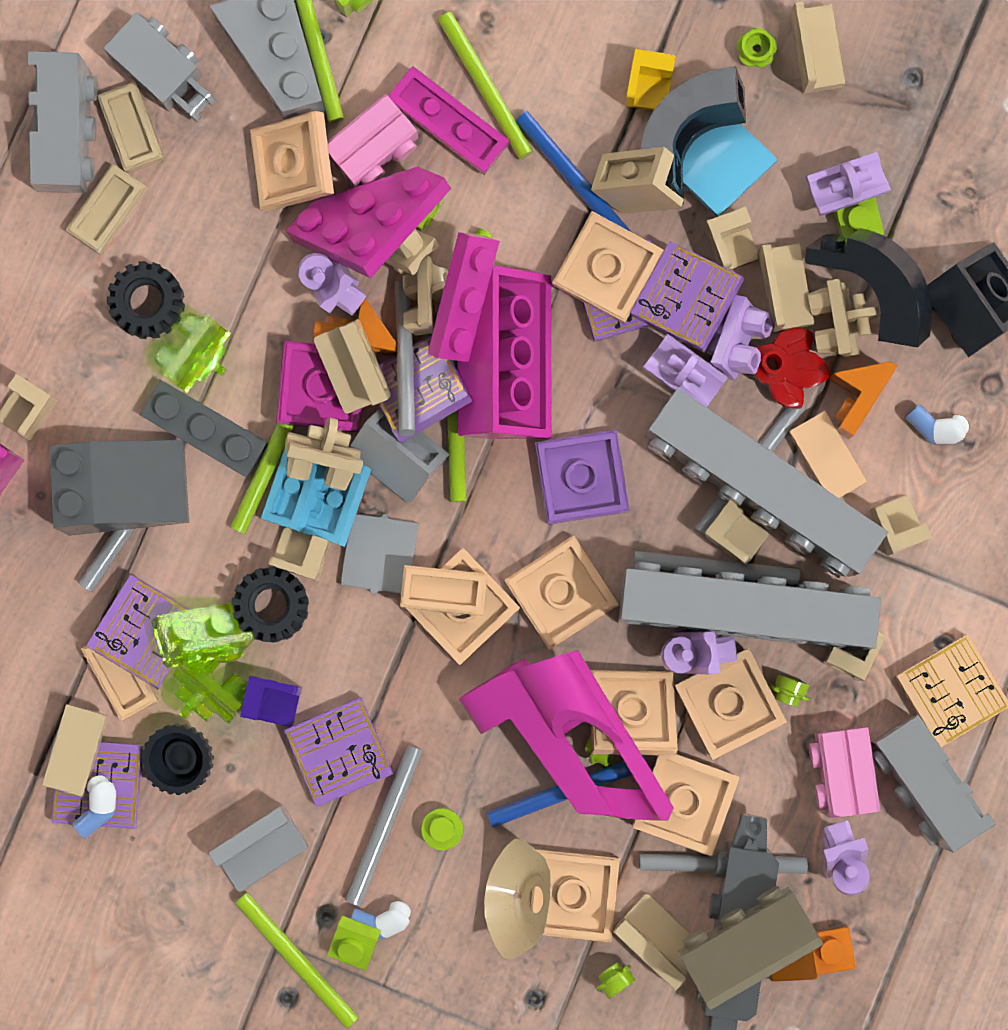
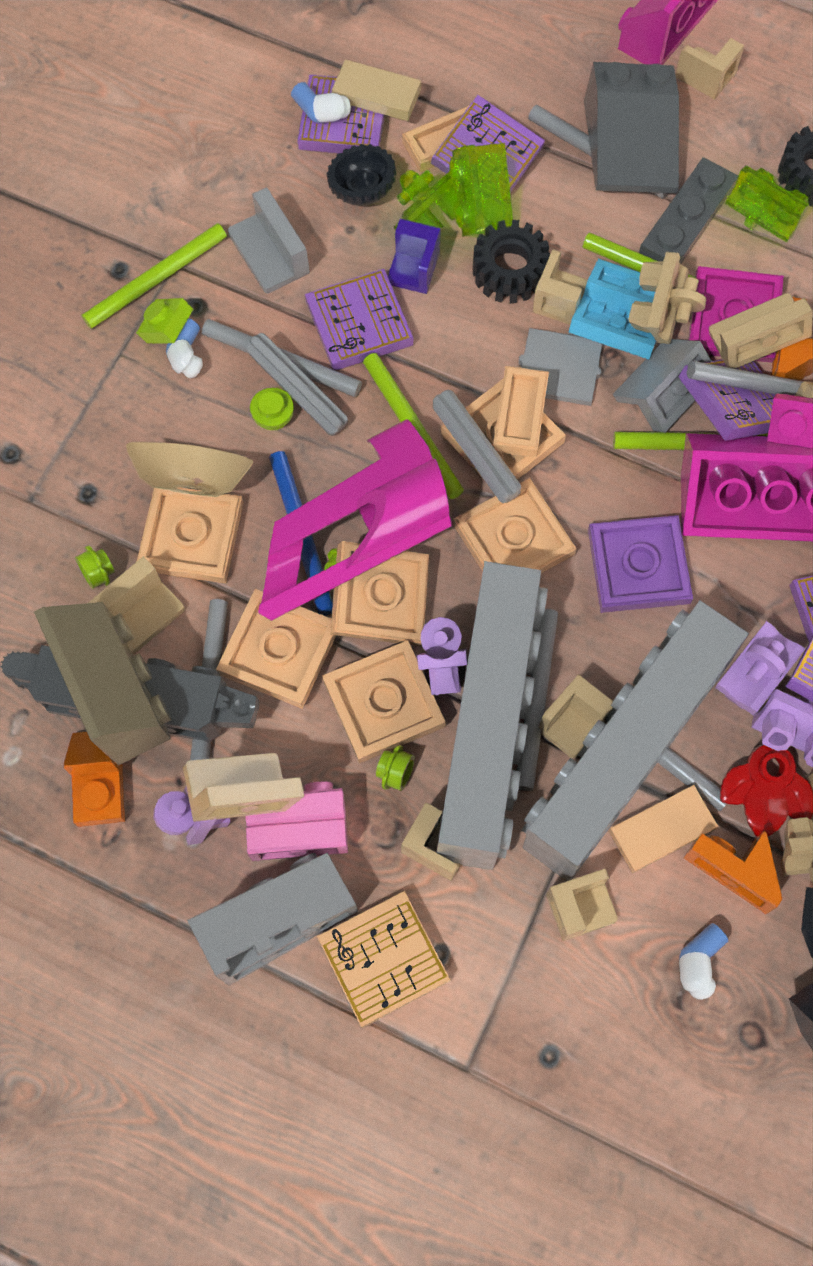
camera: 90 degrees right, 15 degrees down
none -> tan panel [183,753,304,822]
none -> light grey axle [246,333,348,436]
none -> lime bar [363,353,464,499]
none -> light grey axle [433,390,521,504]

